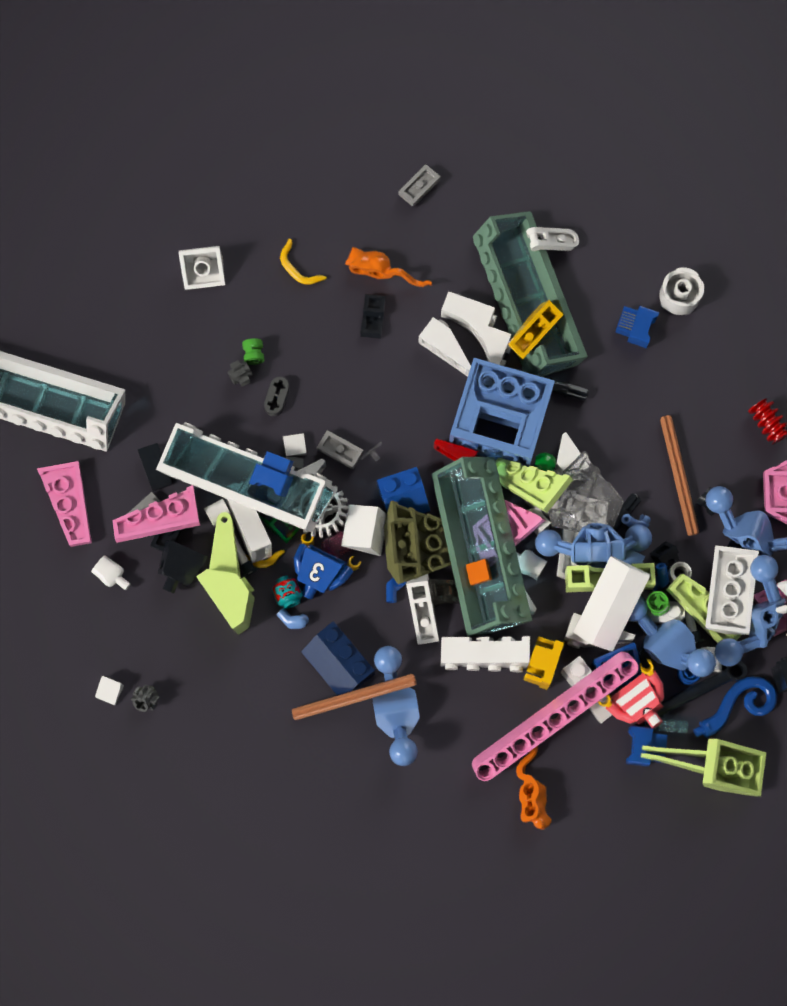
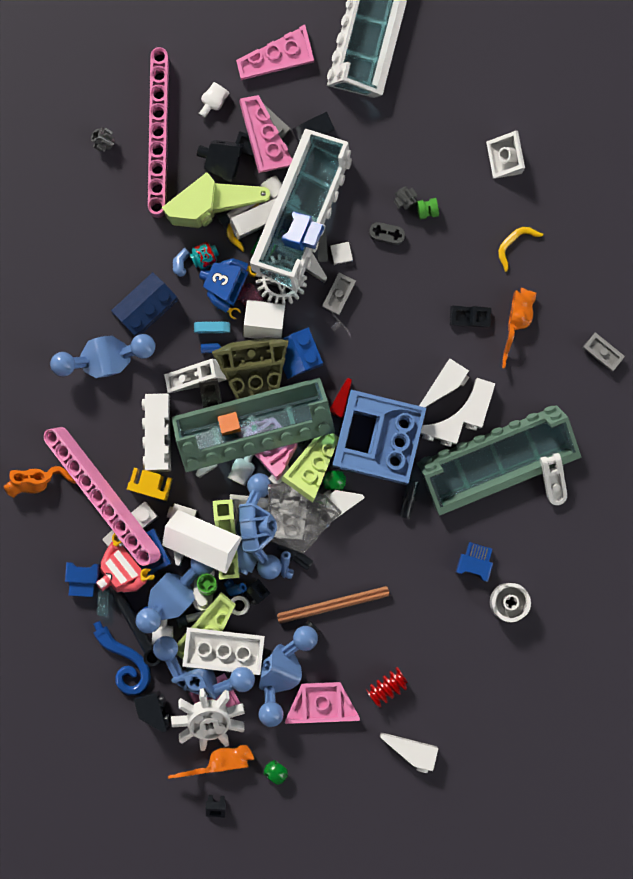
camera: 80 degrees right, 10 degrees up
white slope [95,676,124,705] -> none
nougat axle [292,674,416,720] -> none
yellow slope [508,300,564,359] -> none
yellowish green slope [641,739,766,796] -> none
none -> bright pink beam [148,47,169,218]
none -> medium azure beam [194,322,230,334]

